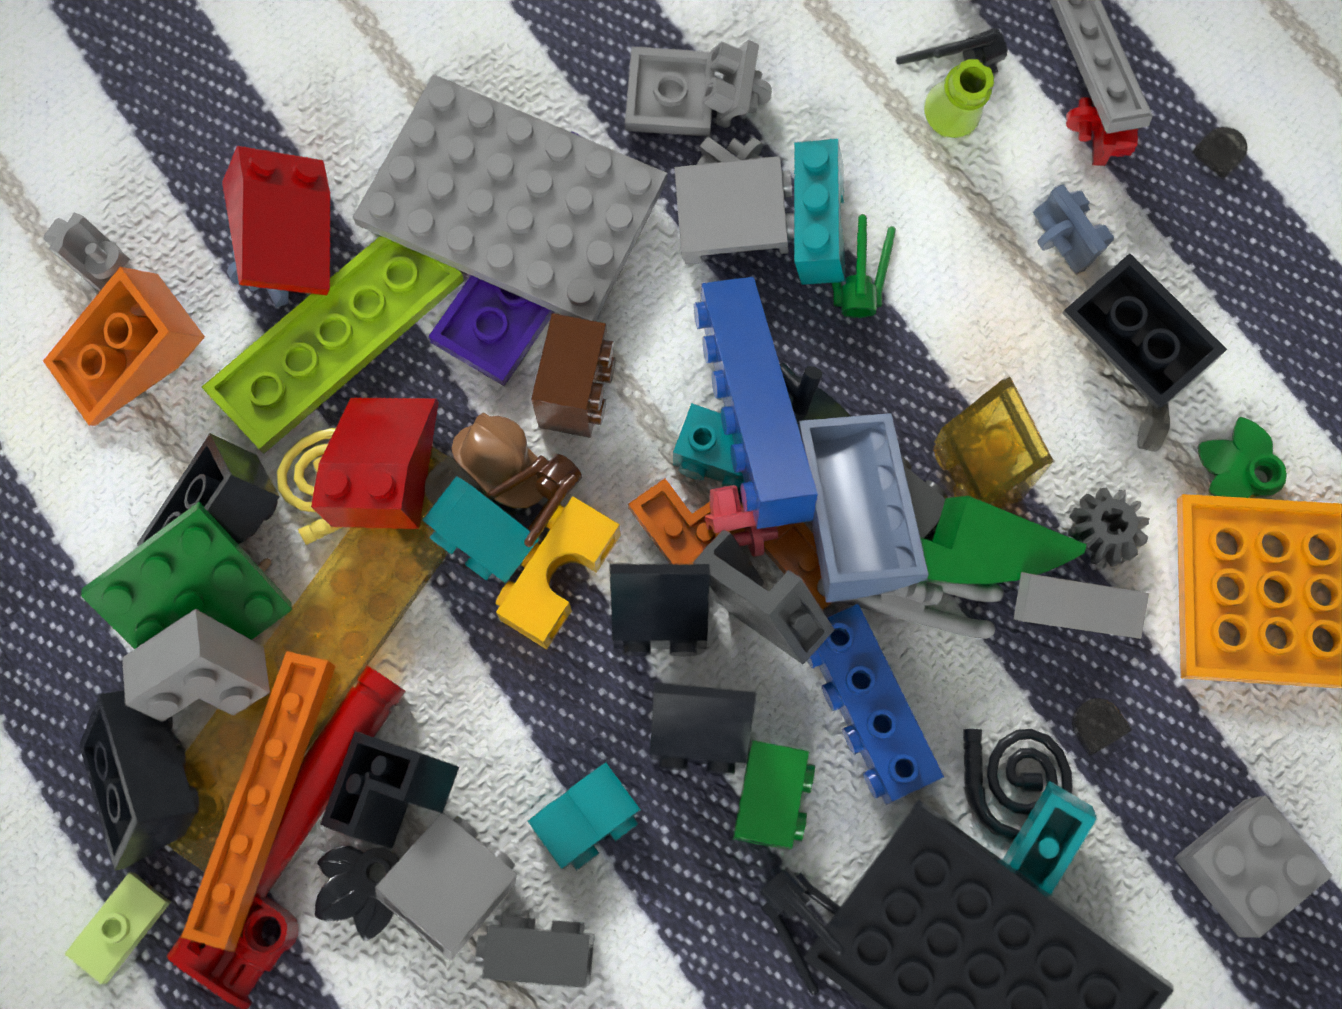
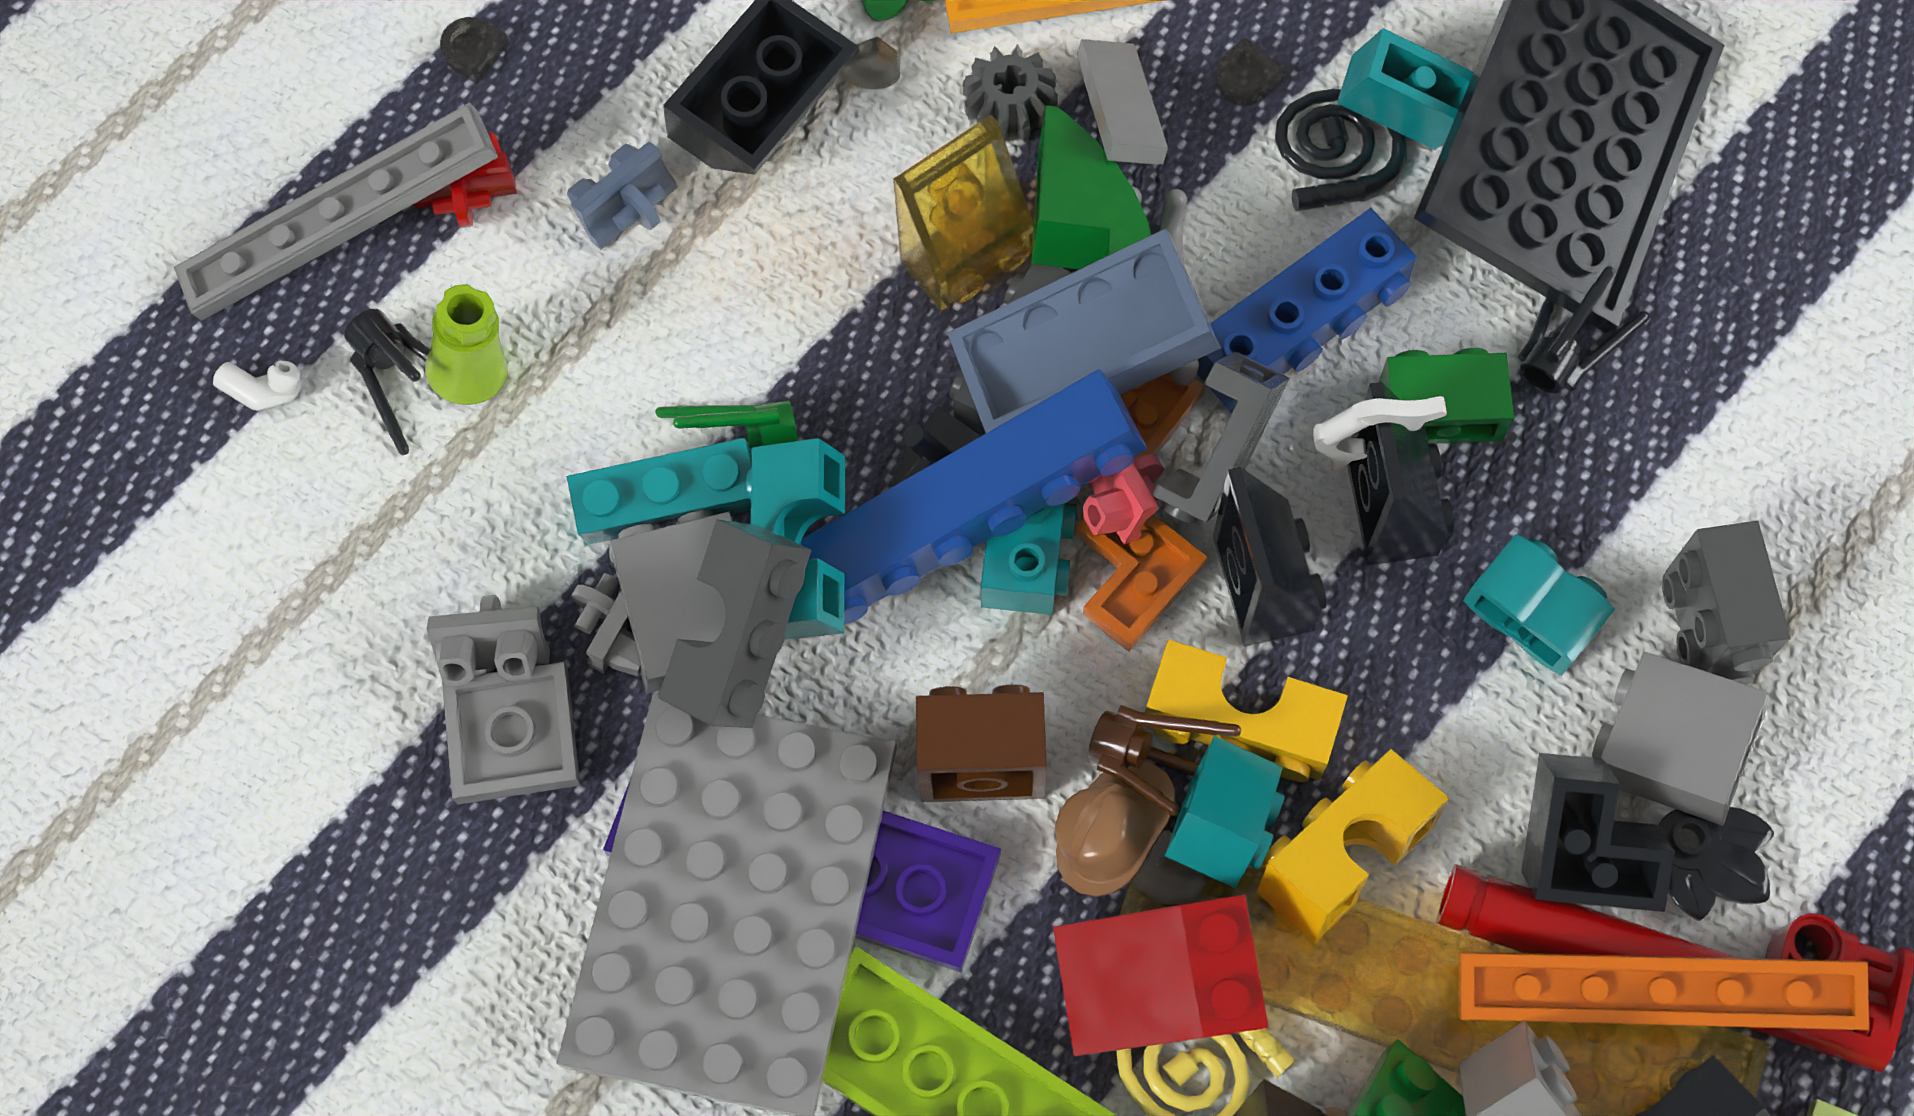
camera: 100 degrees left, 5 degrees down
none -> dark grey arch [658,519,811,728]
none -> teal arch [746,438,845,640]
none -> yellow arch [1256,749,1449,944]
none -> white helmet [1313,396,1447,472]

